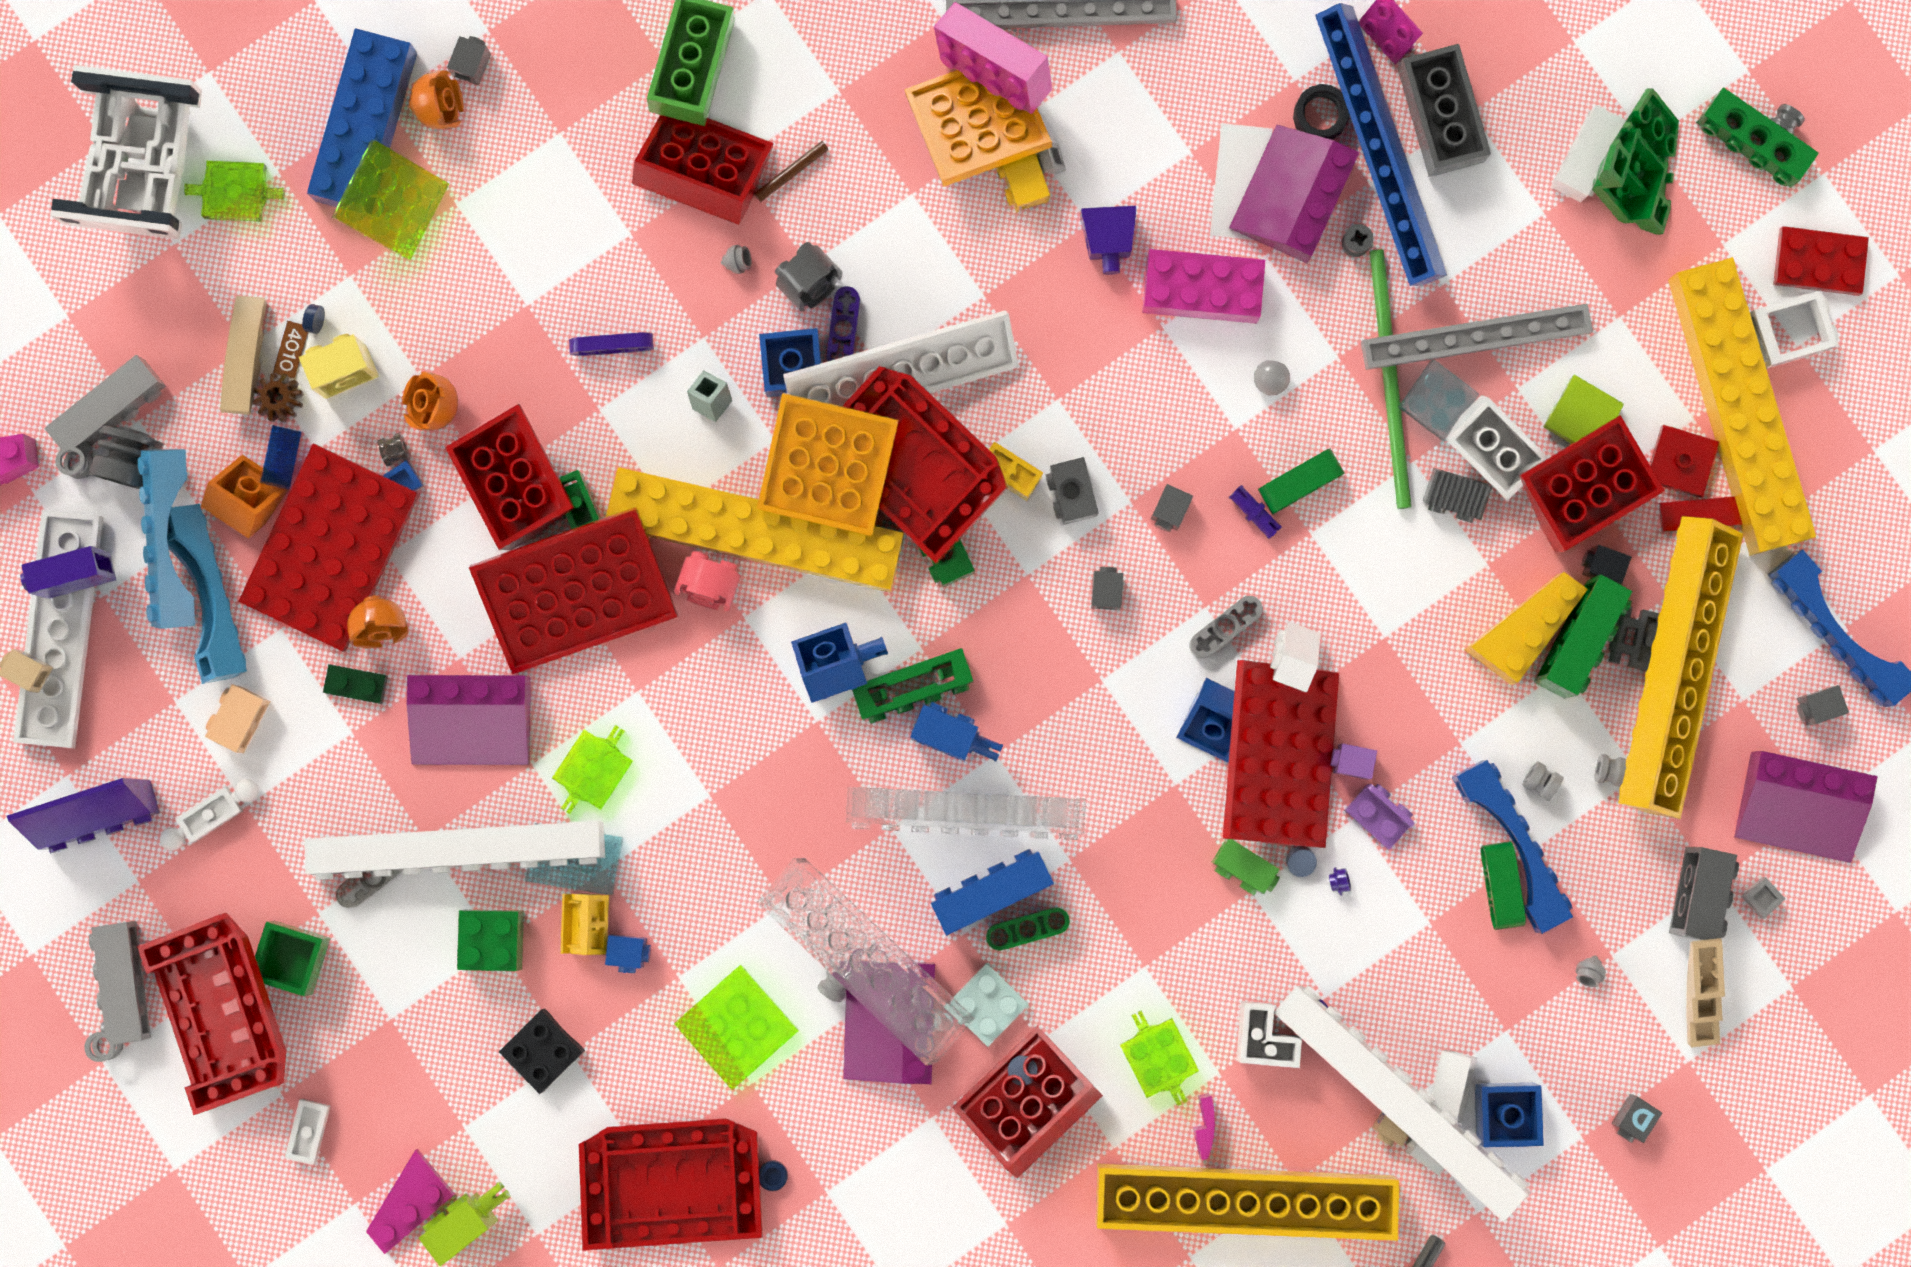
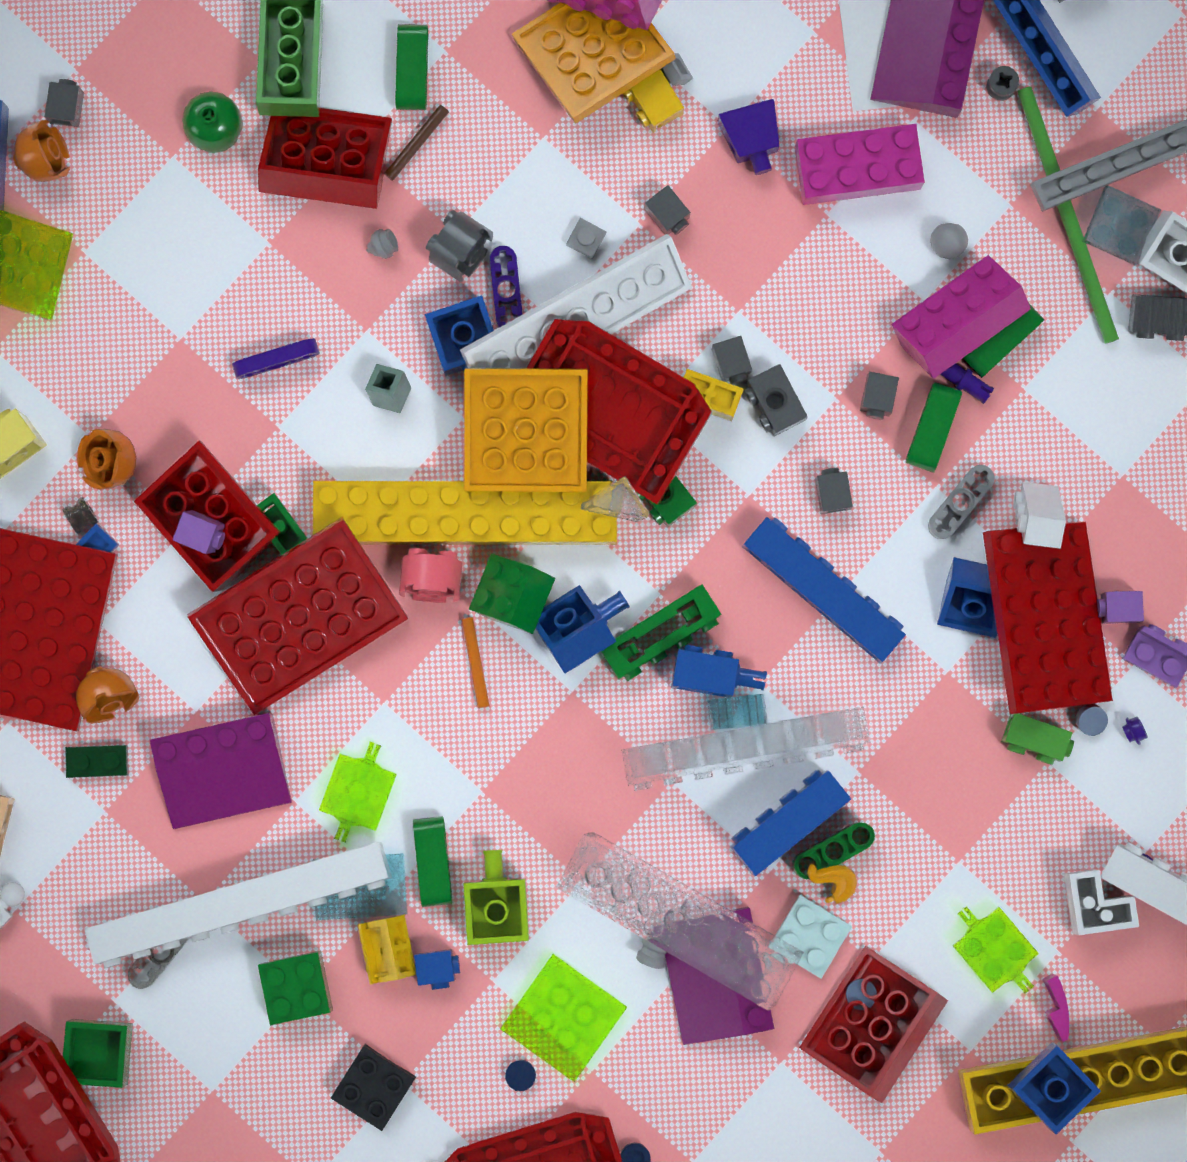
camera: 15 degrees left, 0 degrees up
none -> medium lavender brick [173,510,225,554]
none -> green cylinder [182,91,243,153]
none -> green beam [395,24,429,110]
none -> green beam [413,816,453,907]
none -> orange bar [461,617,490,709]
none -> lime brick [463,850,529,945]
none -> green piece [469,553,556,634]
none -> dark blue tile [505,1060,536,1091]
none -> light grey plate [566,217,607,259]
none -> clear slope [581,476,649,522]
none -> dark grey brick [644,185,691,235]
none -> clear light blue axle [707,694,768,730]
none -> dark grey brick [711,335,752,385]
none -> blue brick [742,517,906,664]
none -> light orange piece [807,864,857,904]
none -> dark pink brick [891,255,1031,379]
none -> green beam [905,382,962,473]
none -> blue brick [1007,1042,1101,1135]

